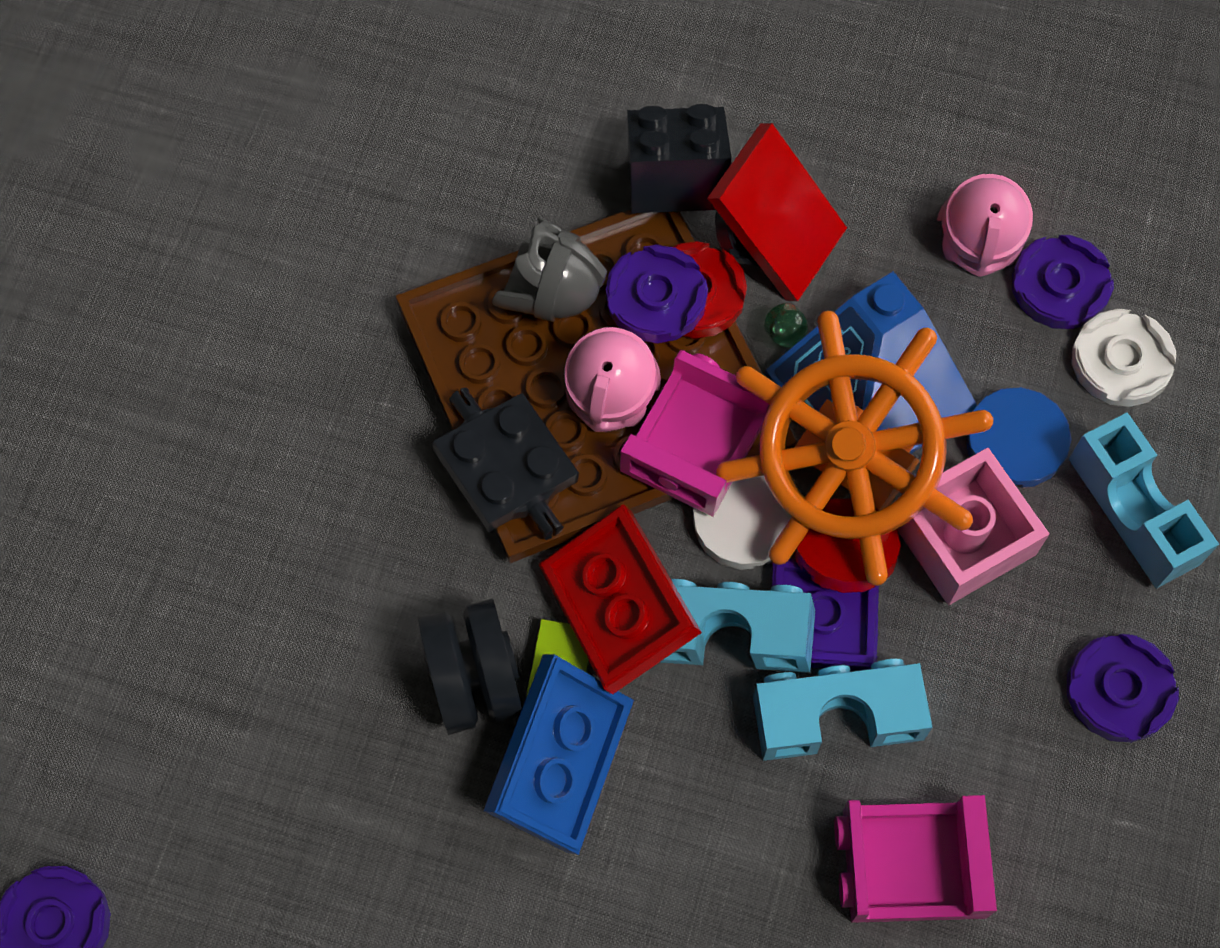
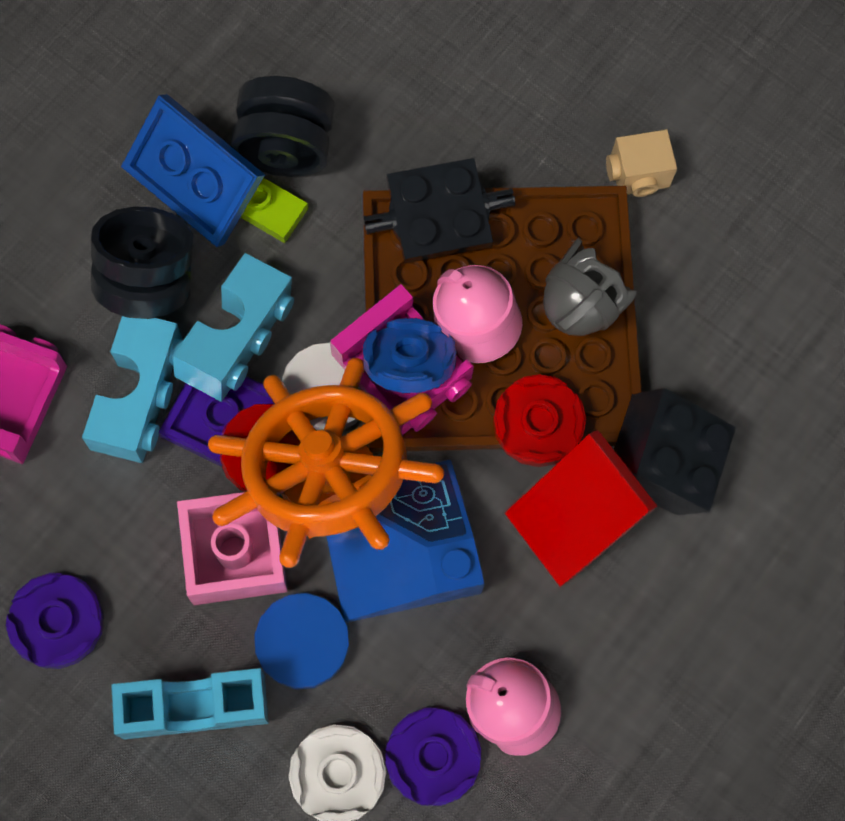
camera: 105 degrees right, 5 degrees up
red tile [539,504,702,695] -> none
dark purple tile [606,245,708,343] -> none
clear green hinge [764,303,808,348] -> none
none -> black wheel [91,206,193,319]
none -> blue tile [363,318,456,393]
none -> tan brick [606,130,677,197]

